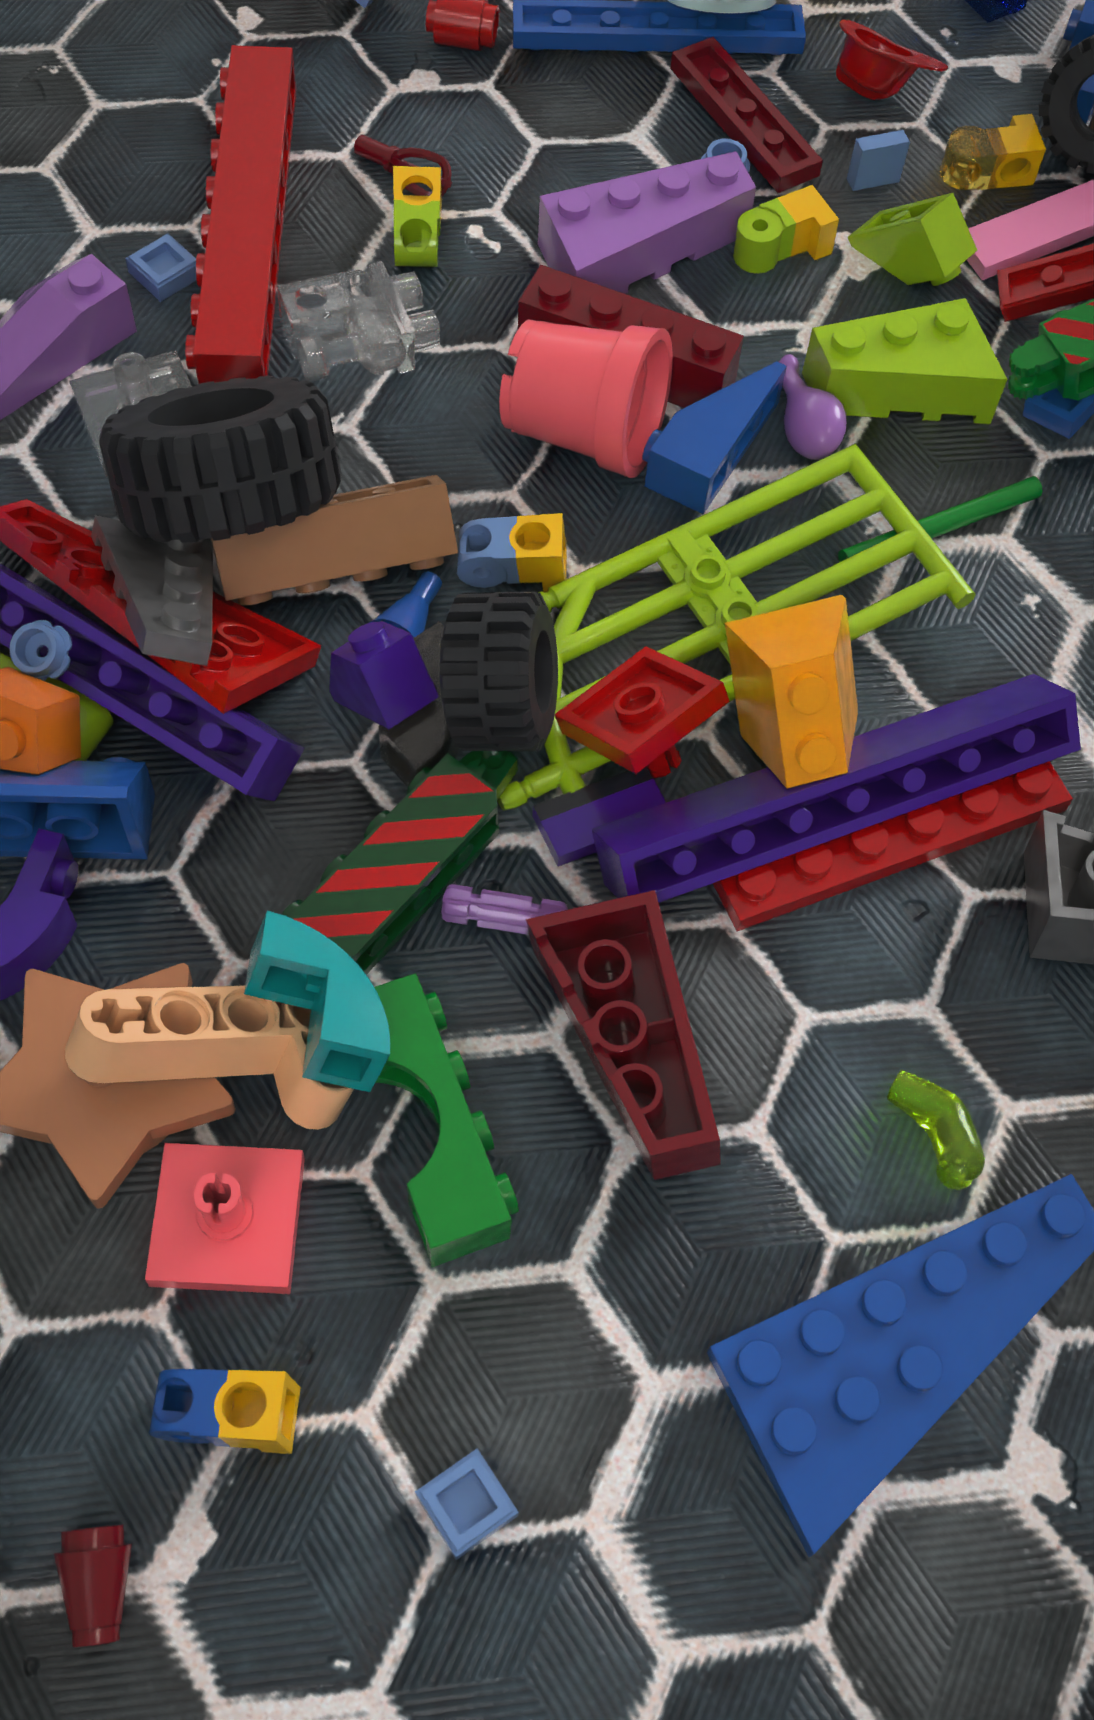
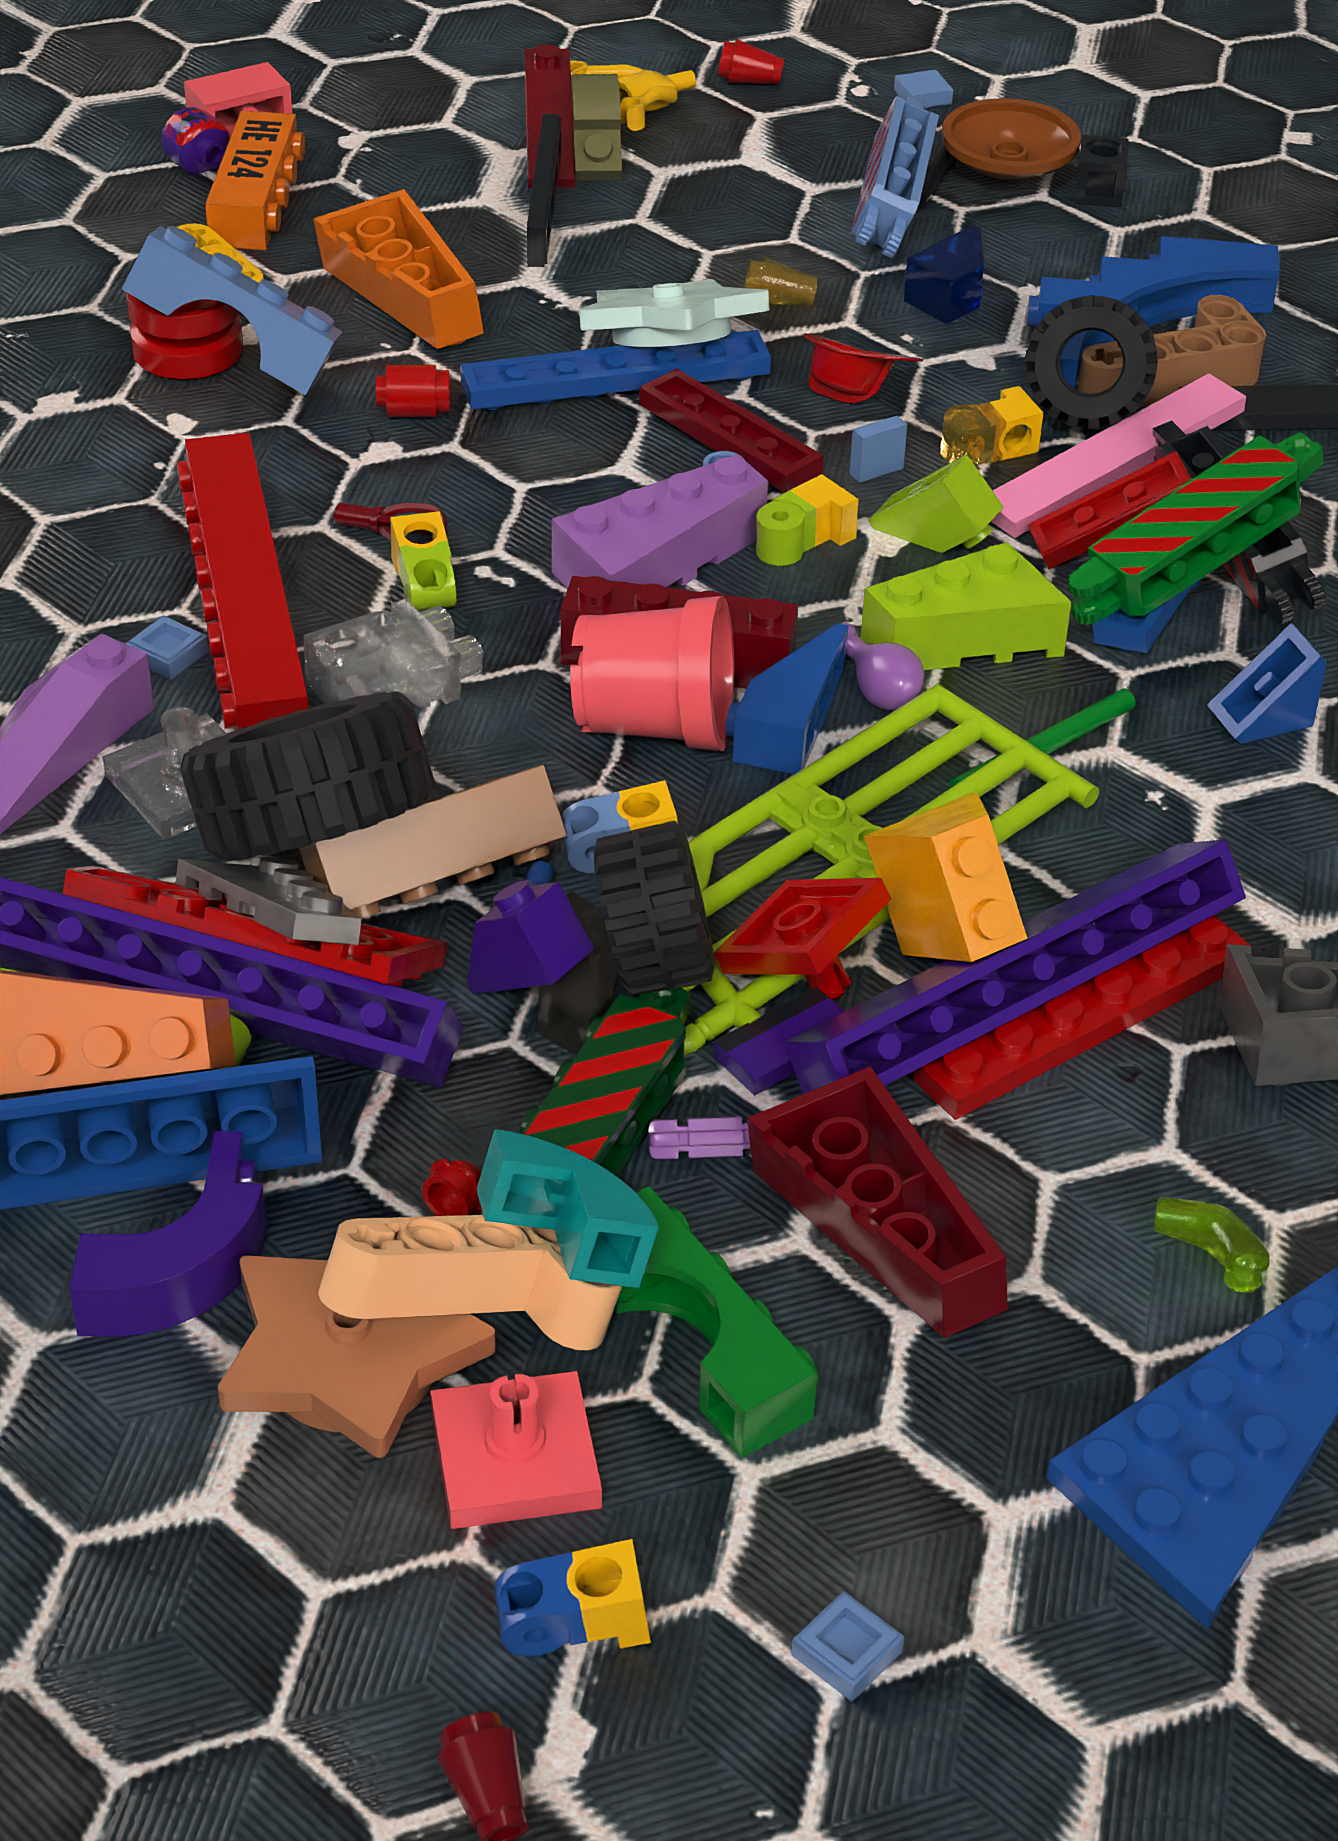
camera: 10 degrees left, 20 degrees down
medium blue plate [10,620,72,681] -> none
none -> red plate [422,1158,482,1216]

